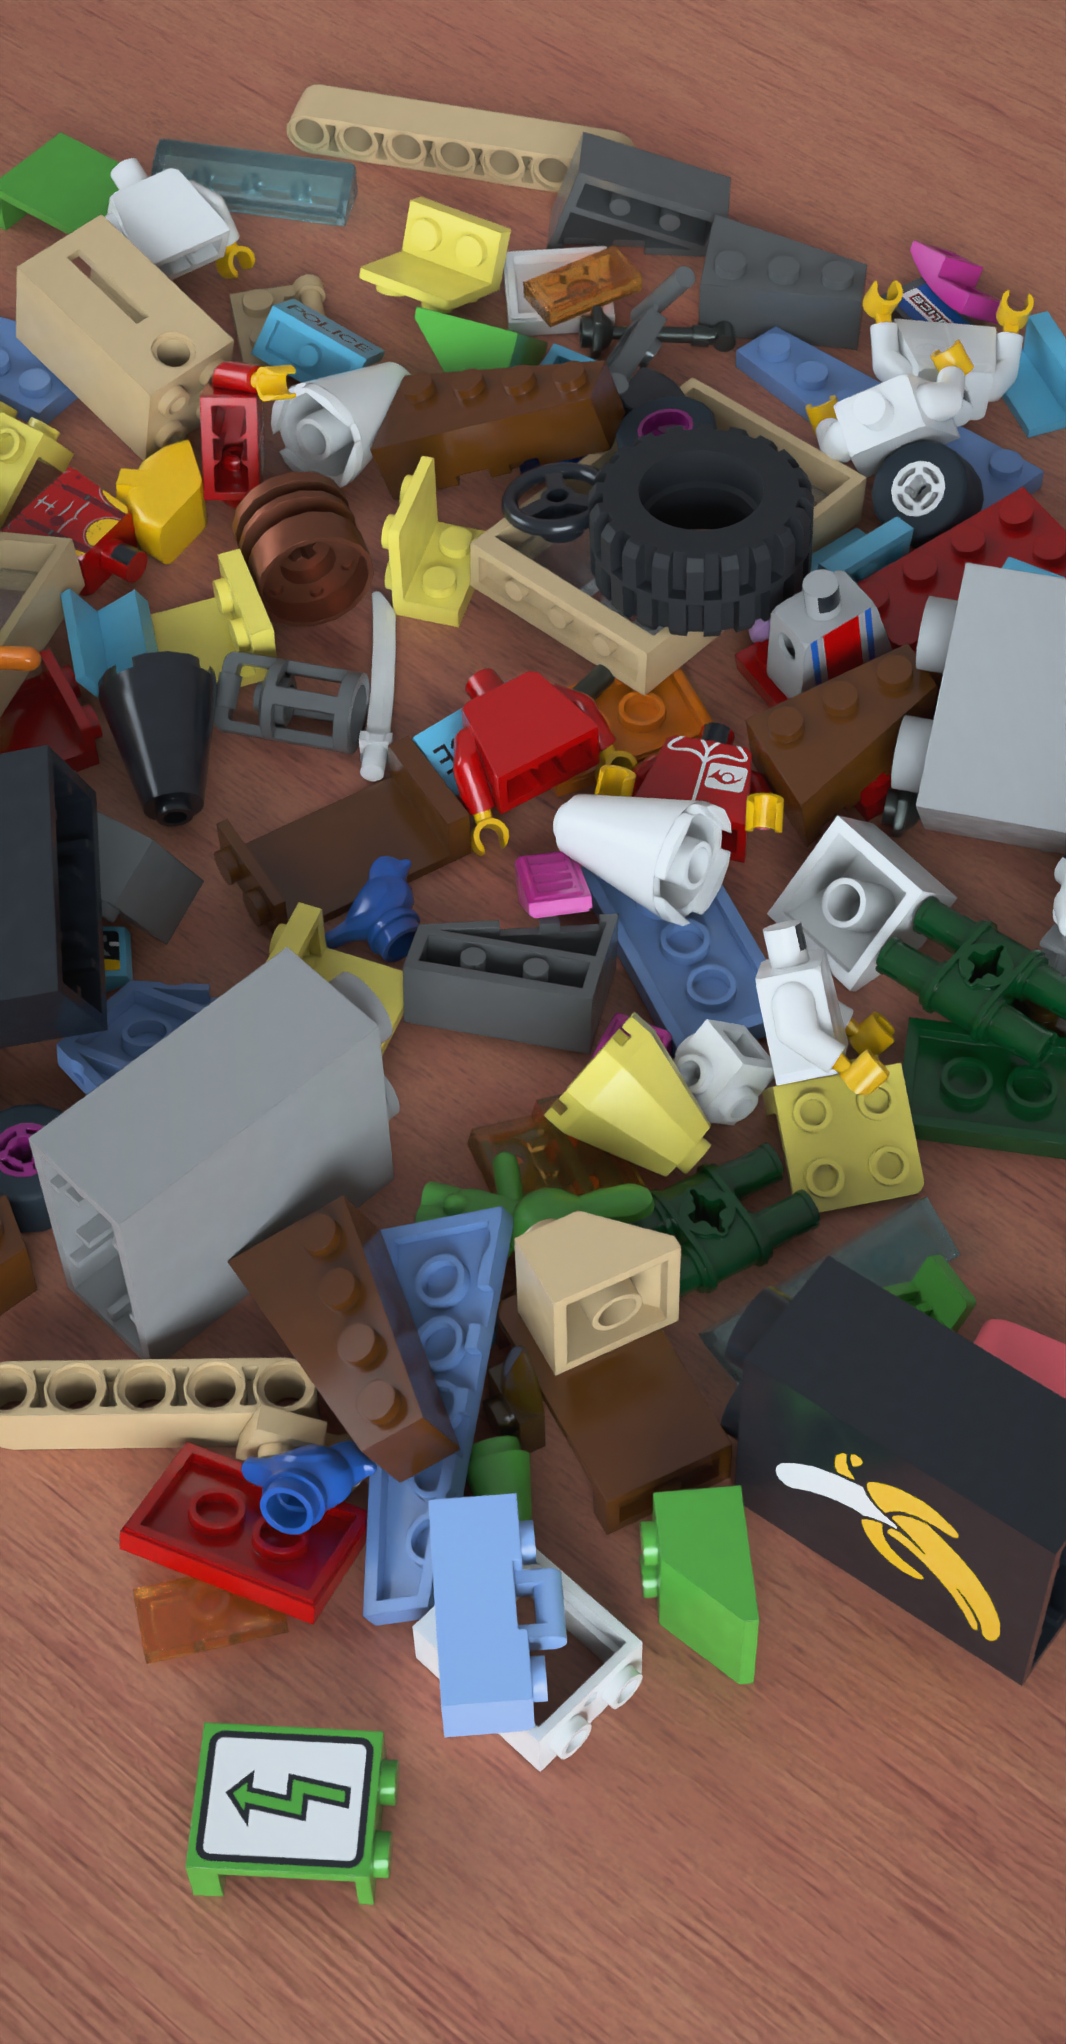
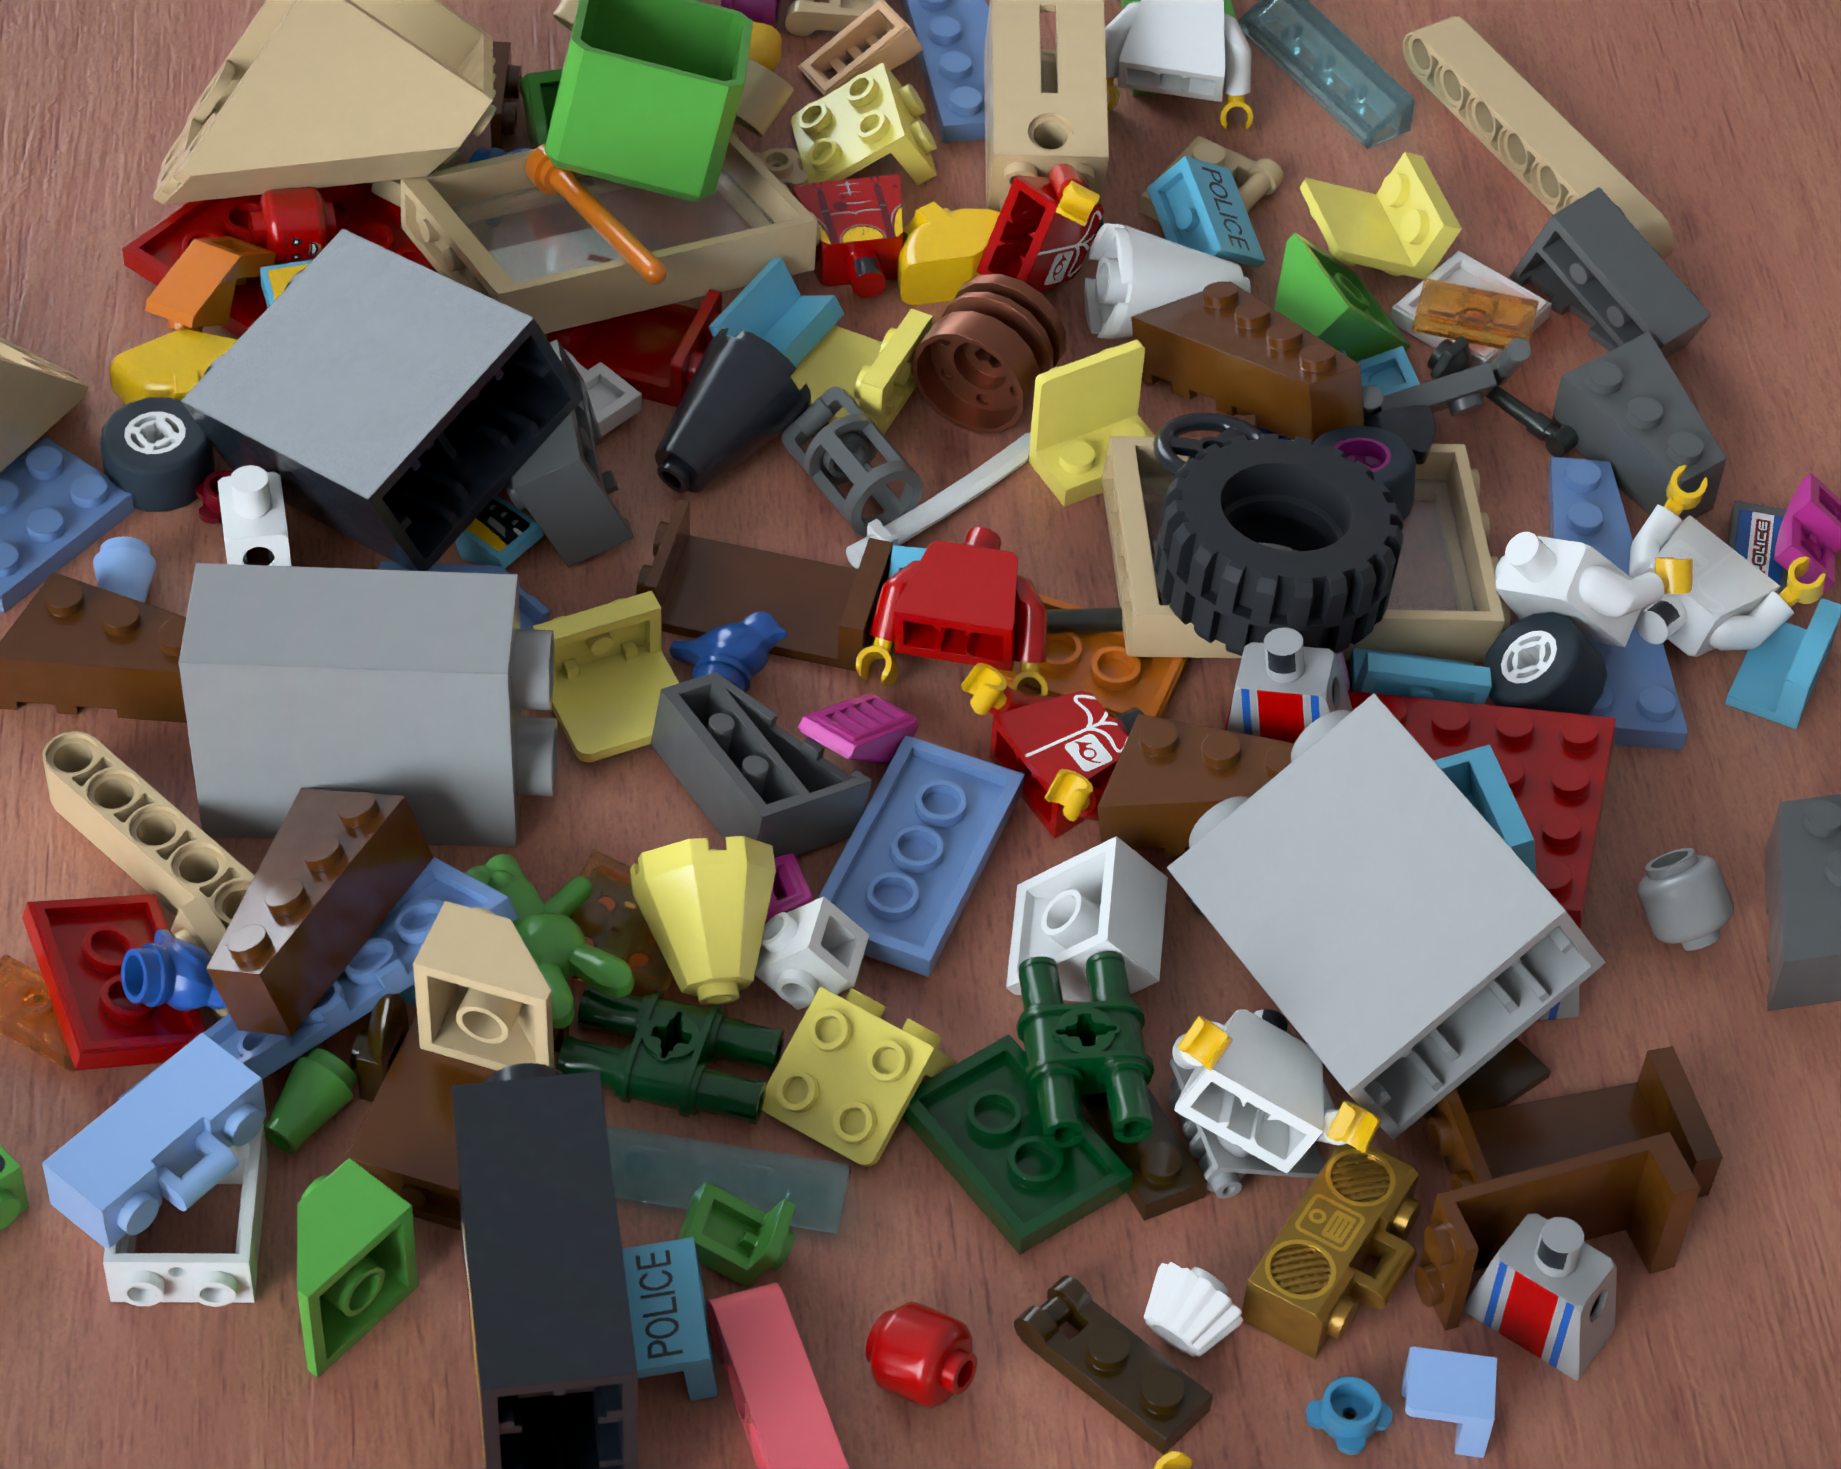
camera: 40 degrees right, 5 degrees down
white cone [553,794,732,926] -> none
white torso [755,920,895,1095] -> none

